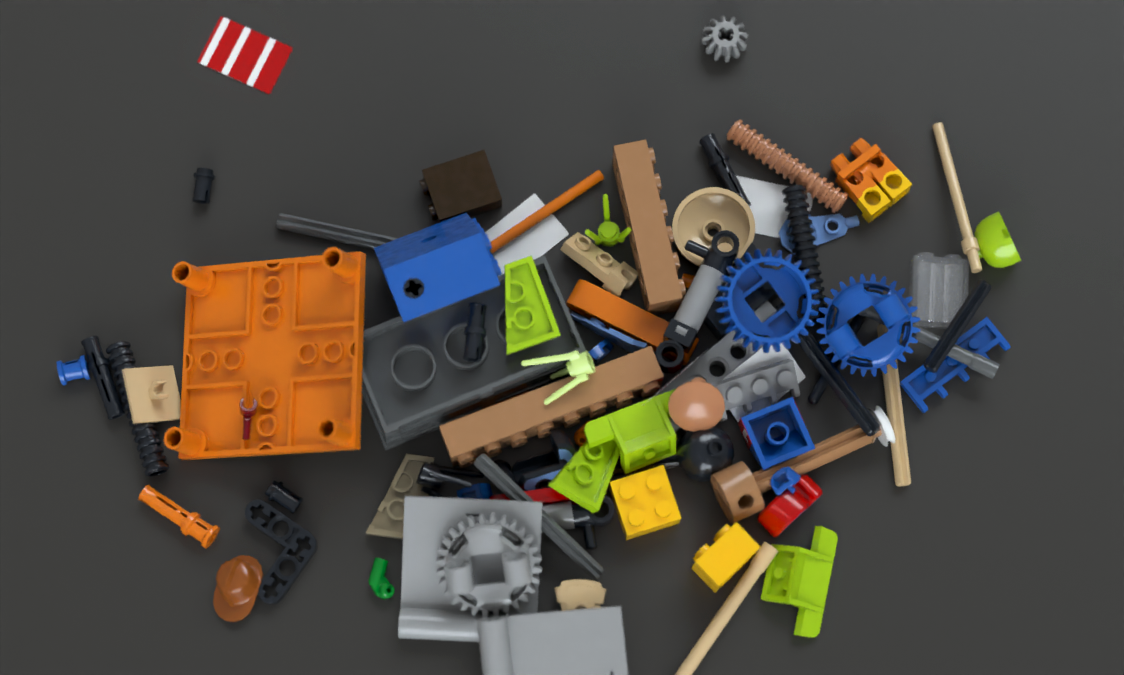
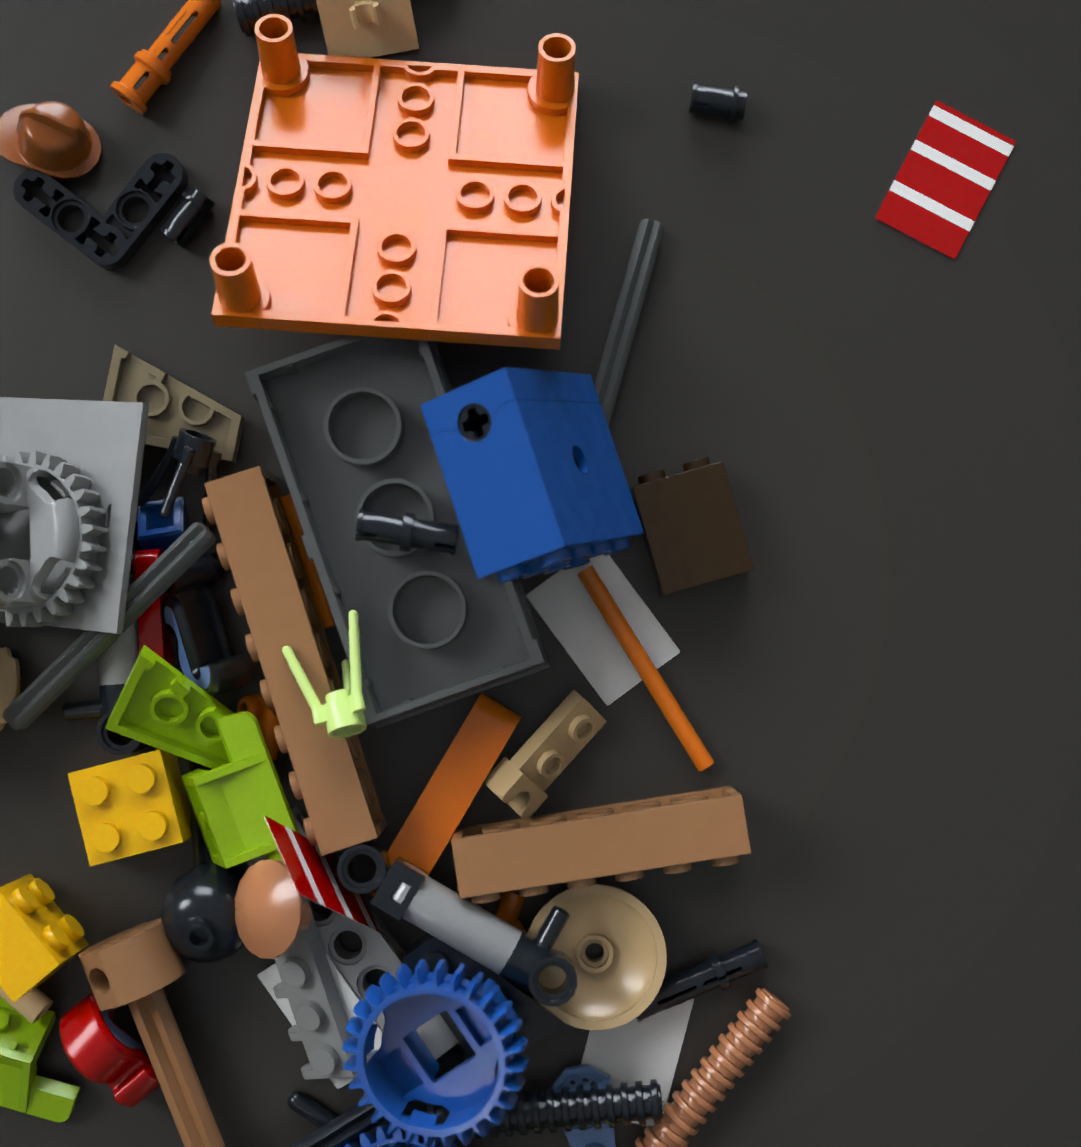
camera: 95 degrees right, 10 degrees up
dark red hand [240,398,257,440] -> none
green arm [368,558,395,599] -> none
lime wing [504,255,561,355] -> none
medium blue piece [570,311,648,353] -> none
lime plant [585,194,632,247] -> none
blue tile [589,339,614,365] -> none
light grey gear [702,15,748,63] -> none
blue slope [738,397,815,470] -> none
blue piece [770,467,801,495] -> none

